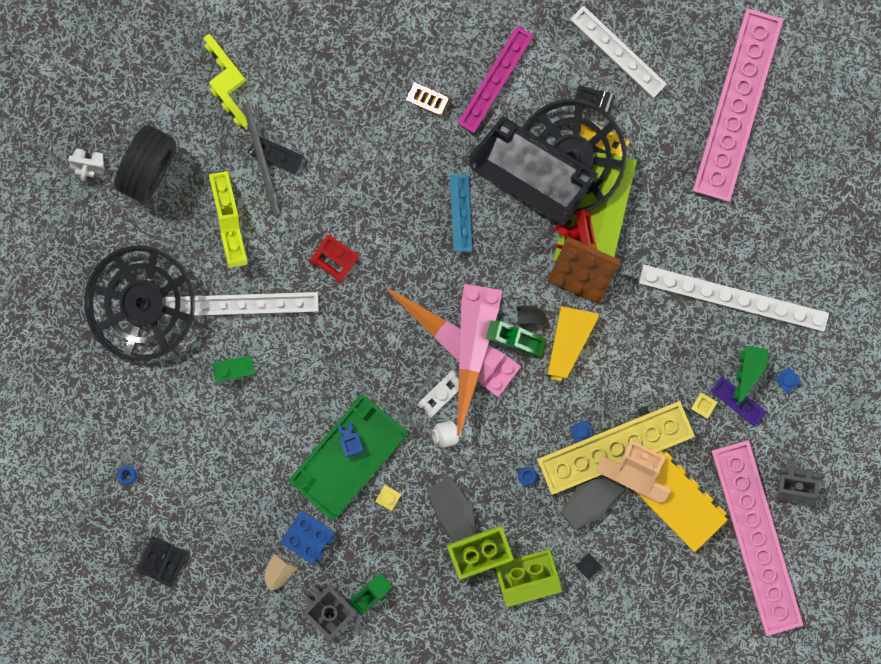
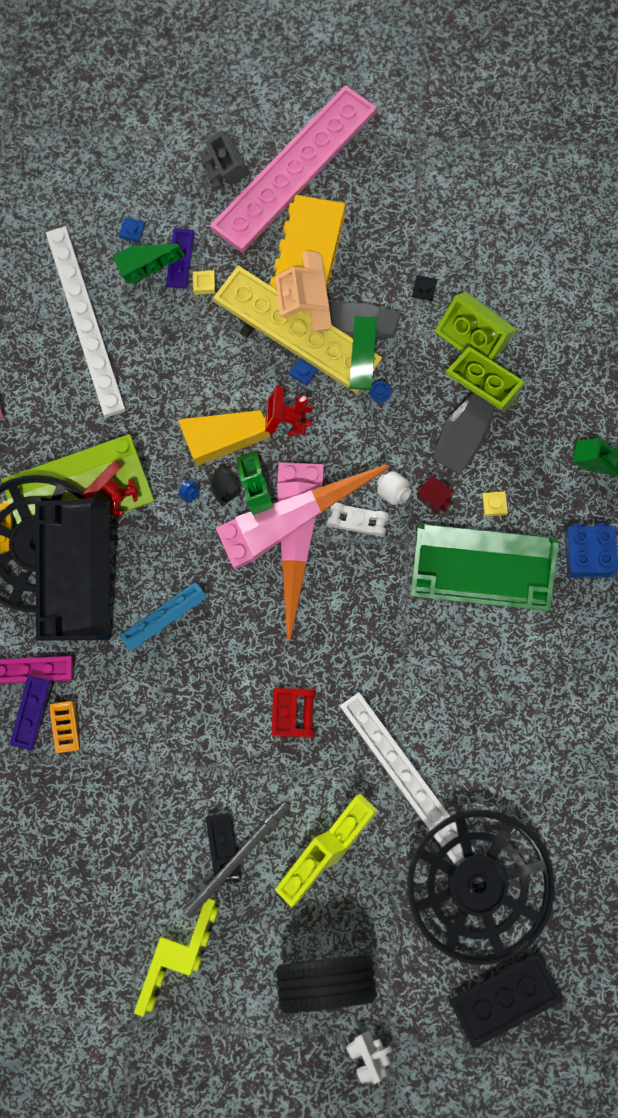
camera: 115 degrees left, 15 degrees down
green slope [212,356,255,382] -> none
blue plate [338,421,364,458] -> none
dark orange plate [547,237,621,304] -> none
none -> dark purple tile [9,675,52,751]
none -> blue plate [179,481,199,503]
none -> red piece [265,385,313,437]
none -> green slope [349,316,377,390]
none -> dark red brick [417,476,454,515]
none -> black plate [448,953,563,1049]

